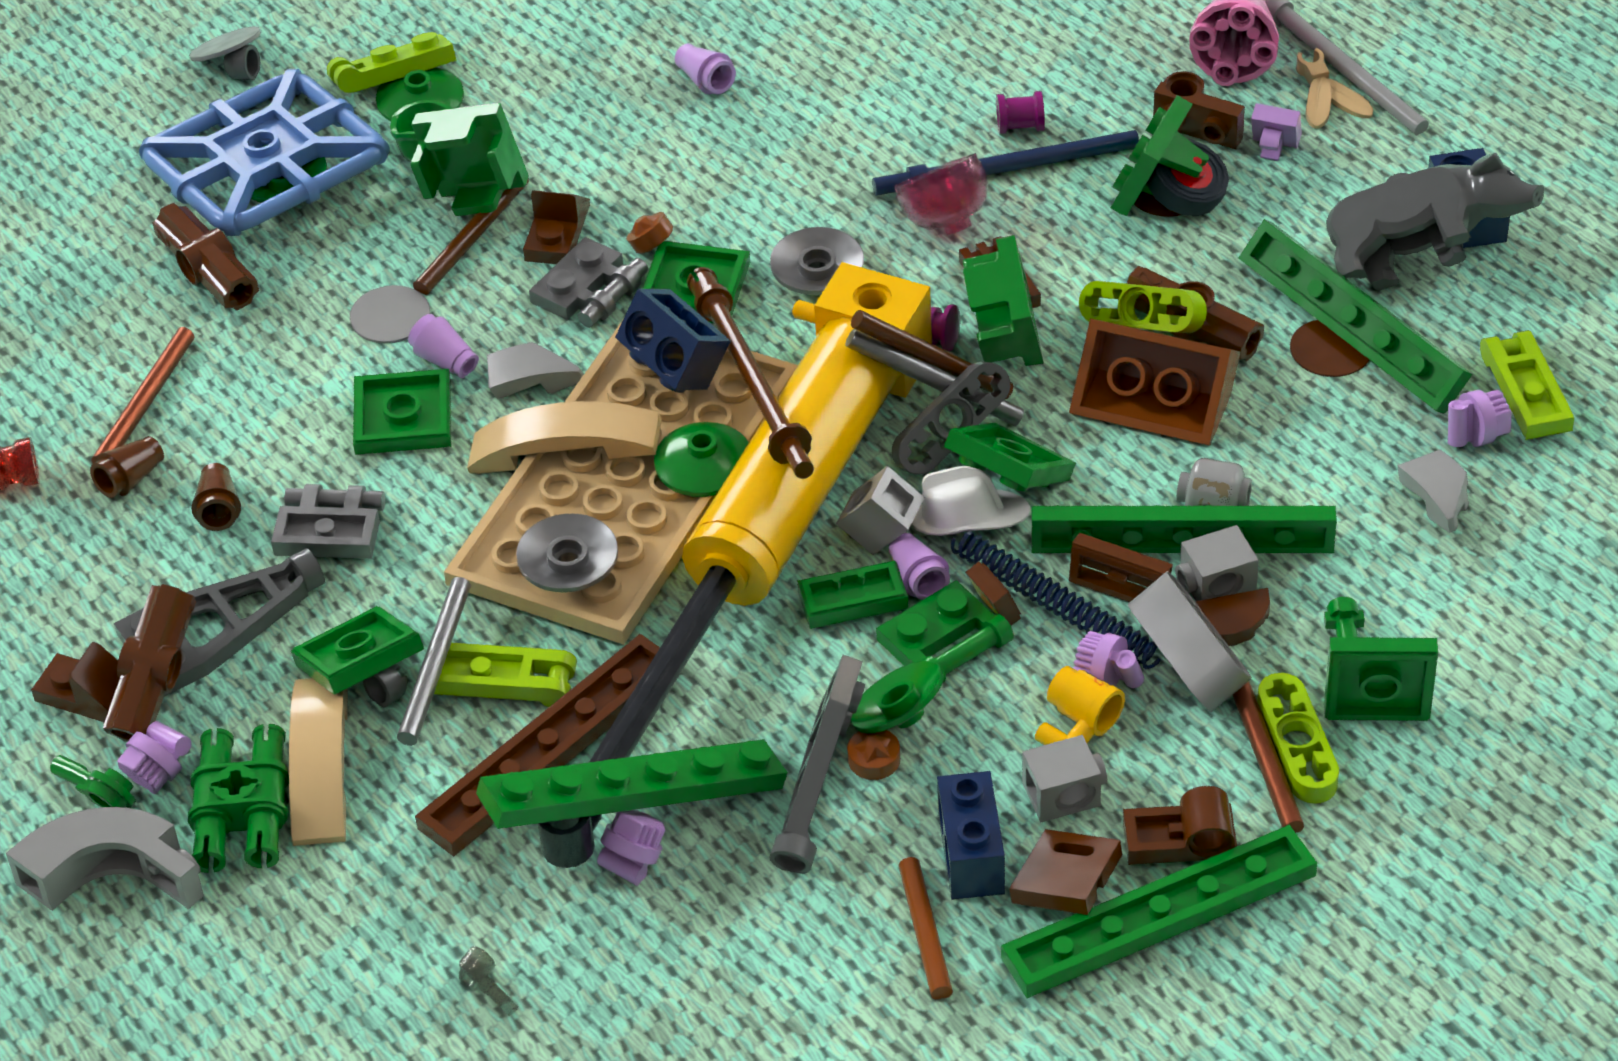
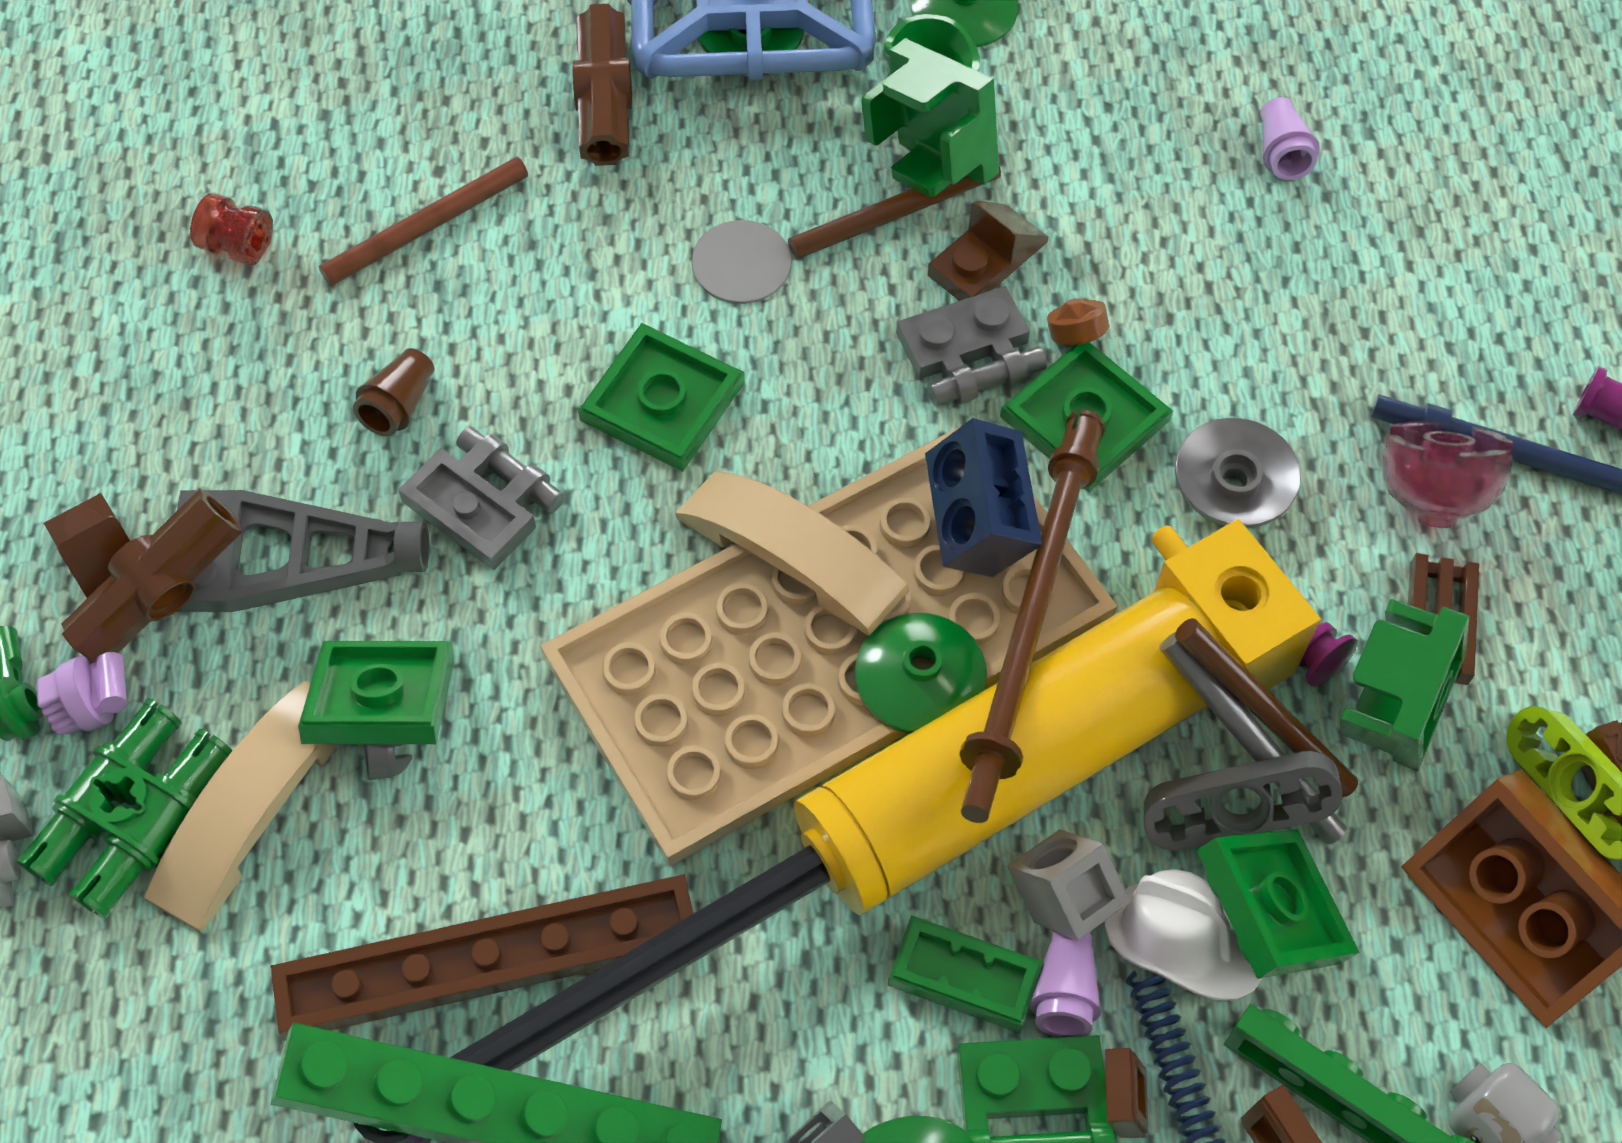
camera: 30 degrees right, 15 degrees up
reddish brown cone [90,436,164,498] -> none
flat silver bar [397,577,471,746] -> none
lavender cone [408,314,479,378] -> none
lime plate [434,643,577,707] -> none
light grey slope [487,342,584,399] -> none
flat silver dish [516,513,618,593] -> none

